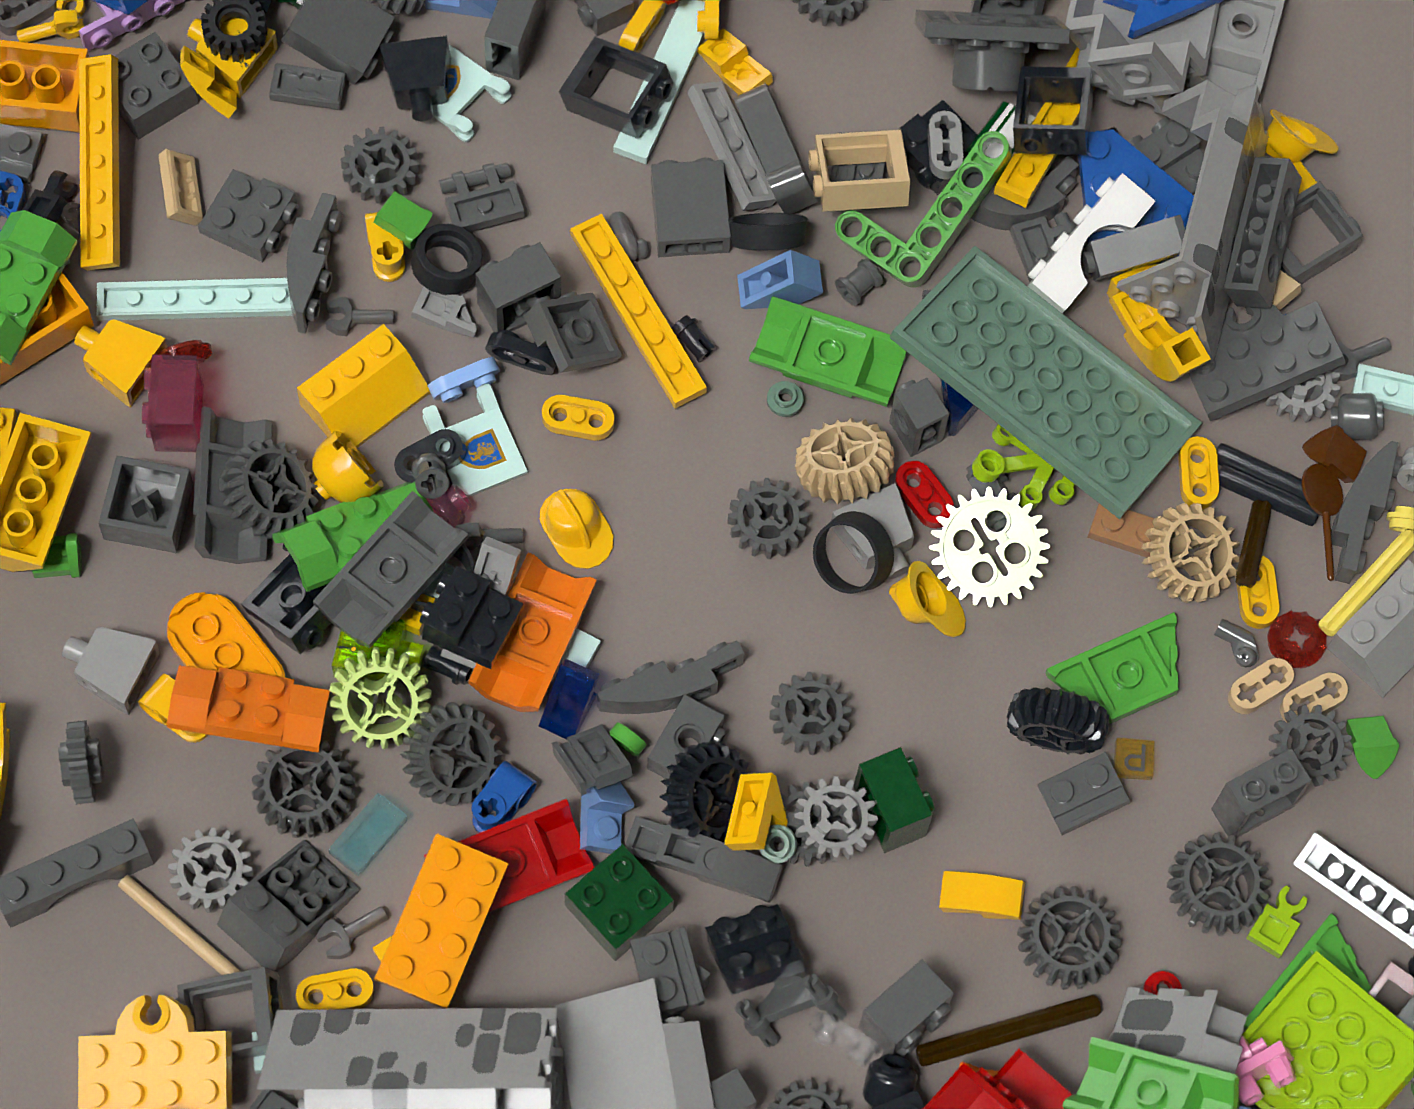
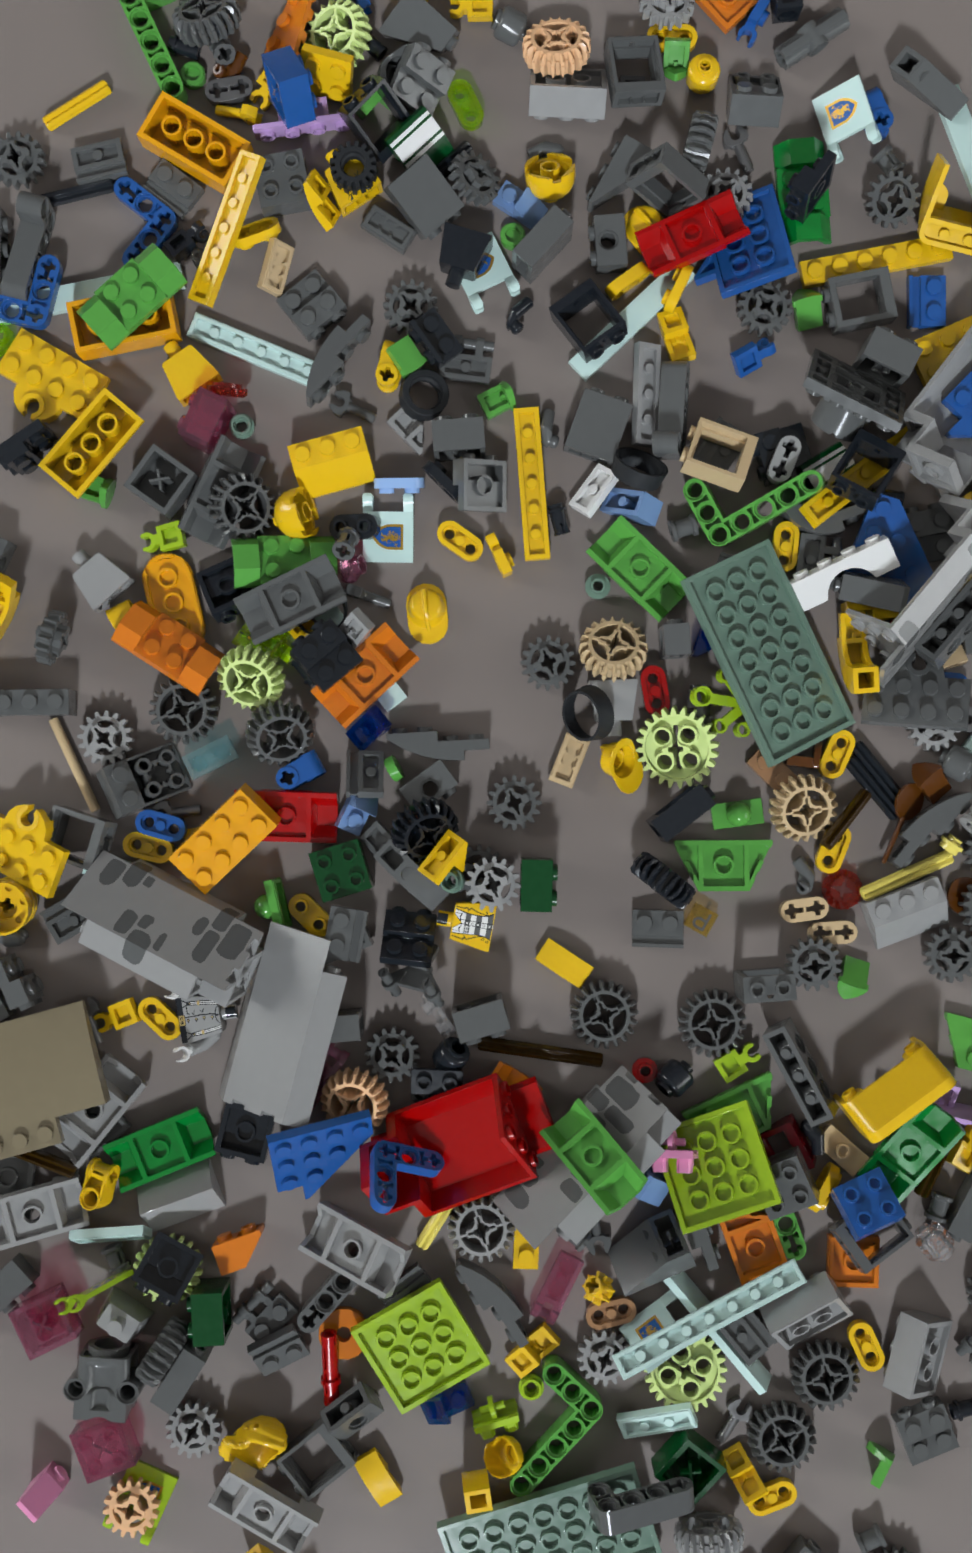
camera: 30 degrees right, 20 degrees up
none -> blue plate [135,809,187,842]
none -> lime plate [140,520,188,553]
none -> sand green plate [229,413,255,439]
none -> yellow plate [235,216,281,250]
none -> bright green tile [254,877,292,927]
none -> yellow plate [288,893,329,937]
none -> black bracket [408,307,464,369]
none -> torso [436,902,497,952]
none -> bright green tile [477,381,516,420]
none -> yellow plate [485,532,515,578]
none -> bright green tile [500,222,526,251]
none -> black arm [506,296,534,335]
none -> tan plate [548,732,591,789]
none -> white plate [569,463,619,519]
none -> black window [646,783,716,842]
none -> black head [656,1059,694,1098]
none -> bright green tile [710,798,764,830]
none -> blue plate [730,337,776,378]
none -> yellow plate [772,521,800,573]
none -> reddish brown tile [785,741,822,769]

